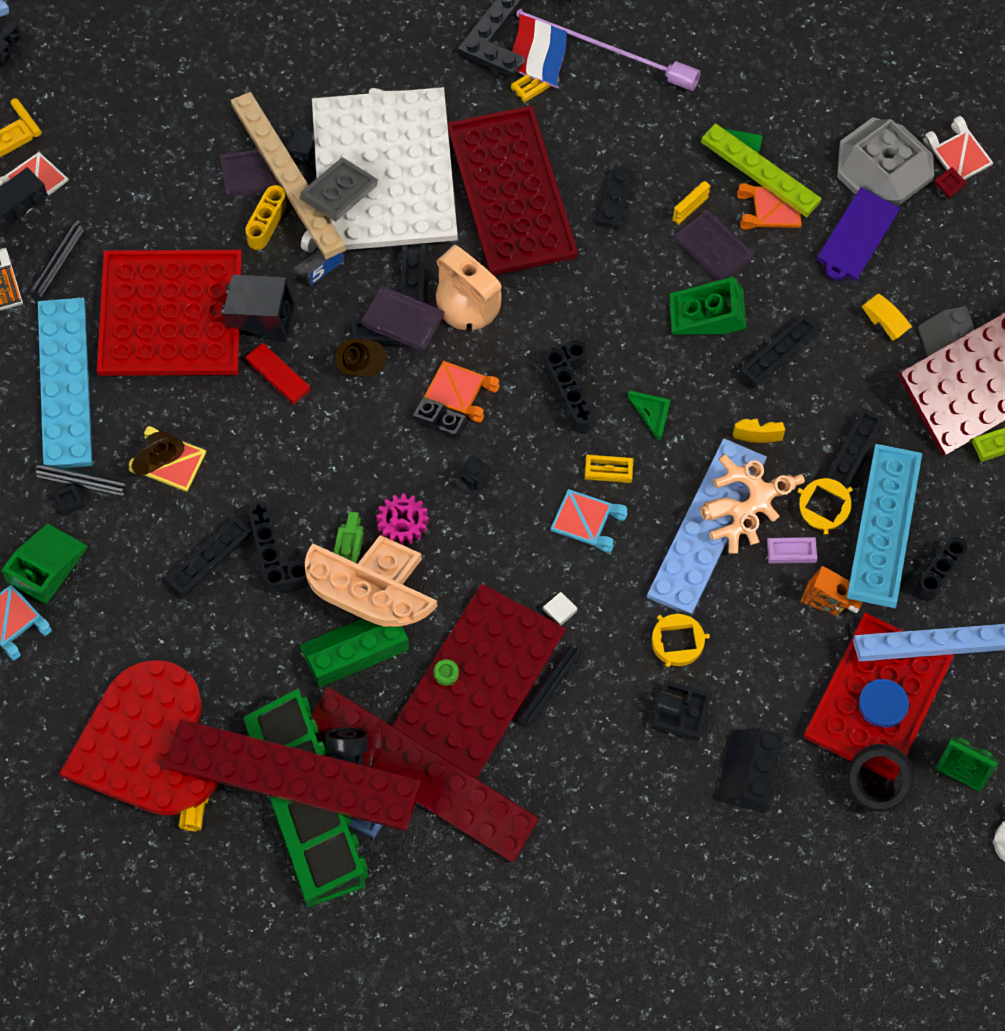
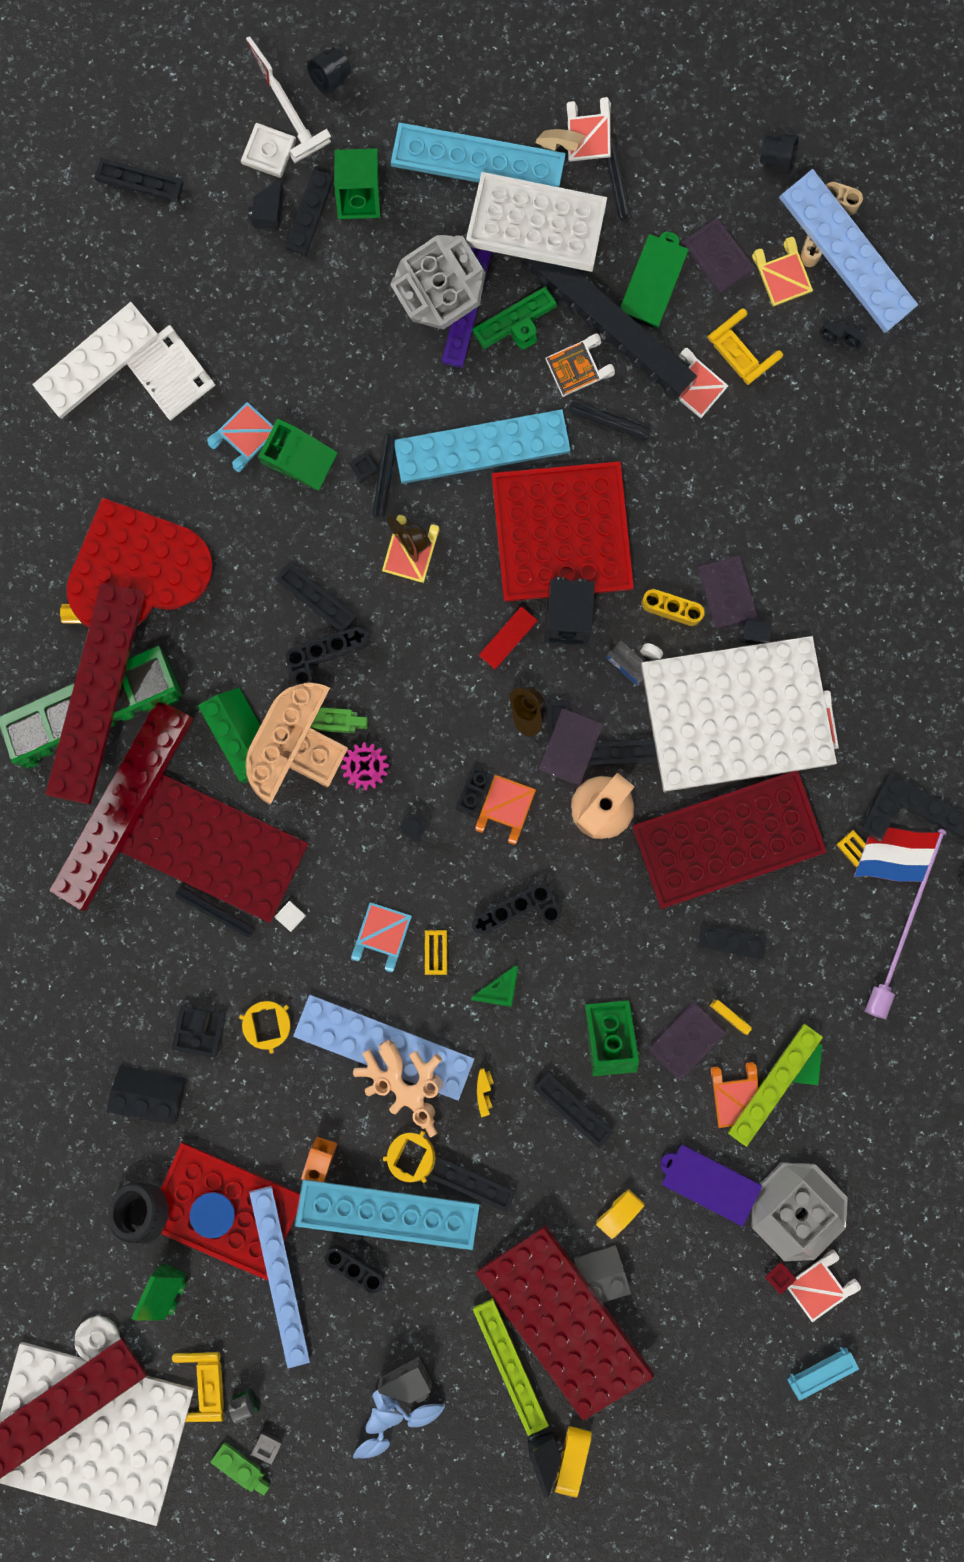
camera: 85 degrees right, 20 degrees up
tan plate [231,92,346,259] -> none
dark grey plate [300,157,378,222] -> none
black piece [325,727,368,766] -> none
bright green tile [434,659,459,686] -> none
lavender tile [767,537,817,563] -> none

